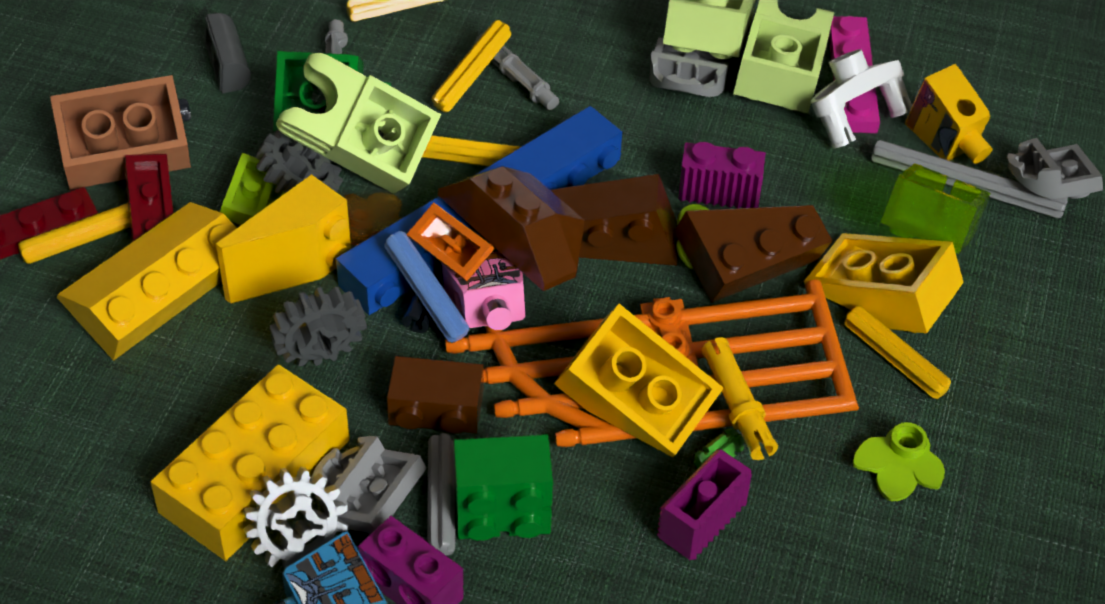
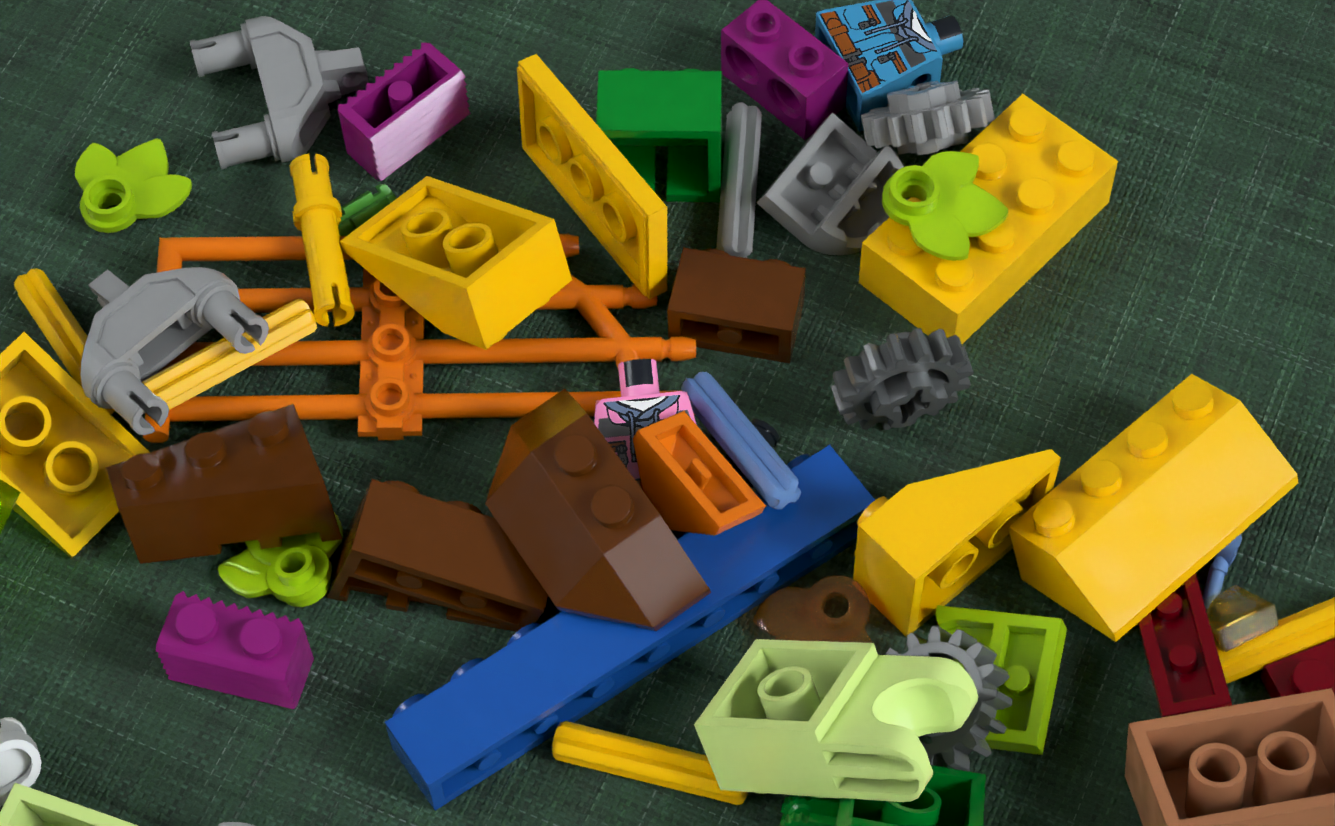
camera: 170 degrees left, 10 degrees up
none -> light grey connector [80,267,269,435]
none -> yellow axle [142,299,317,410]
none -> light grey connector [190,16,368,170]
none -> yellow tile [517,54,667,299]
none -> lime plate [882,151,1008,261]
none -> clear yellow tile [1207,585,1279,652]

